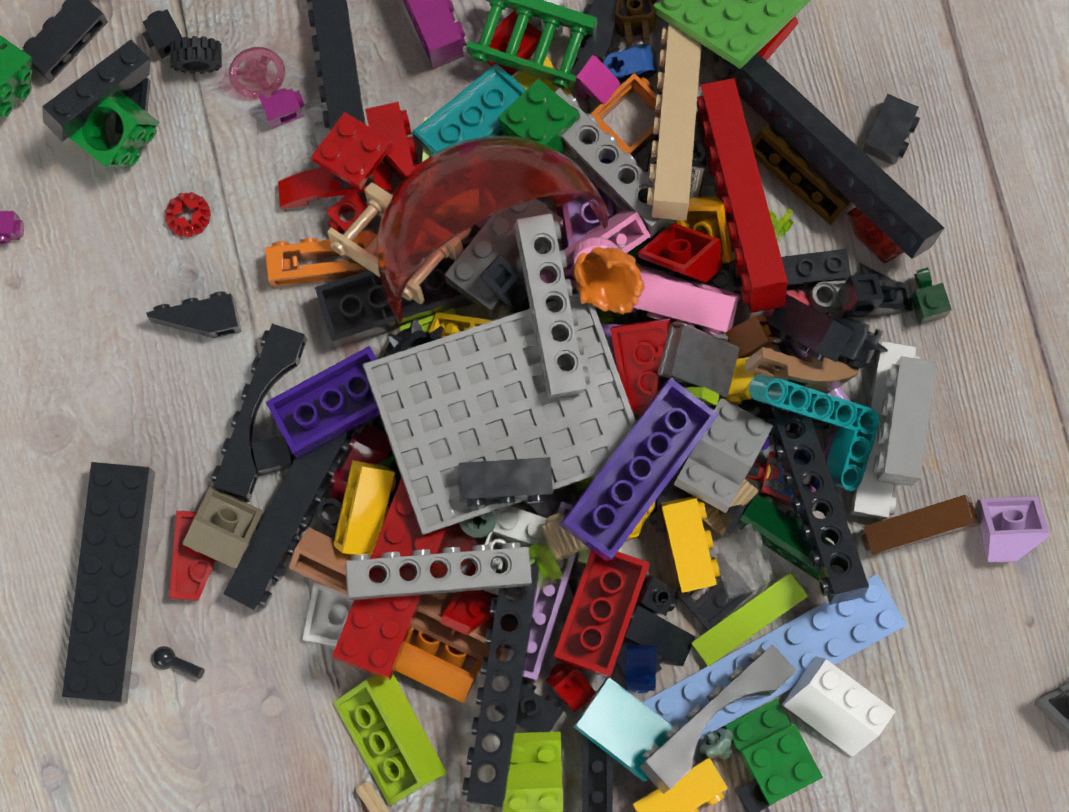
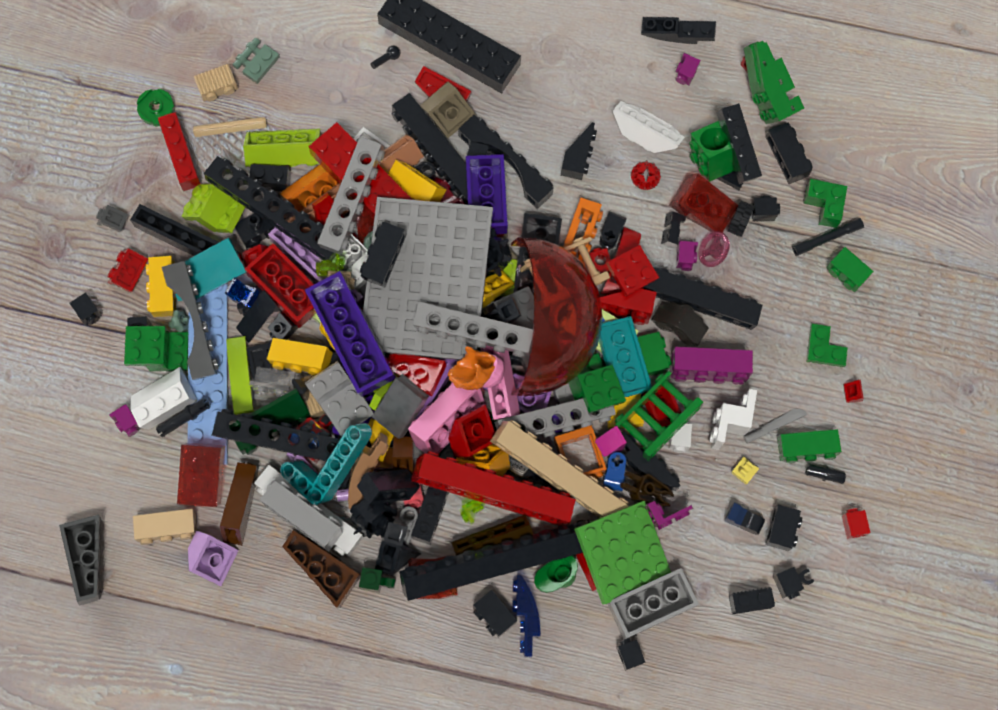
camera: 110 degrees right, 5 degrees down
none -> magenta brick [109,404,139,437]
none -> tan brick [133,509,197,545]
none -> black pin [156,398,211,437]
none -> clear red brick [177,443,225,507]
none -> black brick [249,164,291,192]
none -> reddish brown wedge [282,530,361,608]
none -> clear blue slope [512,575,541,658]
none -> green piece [534,556,578,593]
none -> black piece [599,211,627,250]
none -> white wedge [613,101,685,153]
none -> green brick [637,332,671,377]
none -> clear smoke brick [651,301,709,347]
none -> black piece [661,211,686,245]
none -> clear red slope [669,173,738,236]

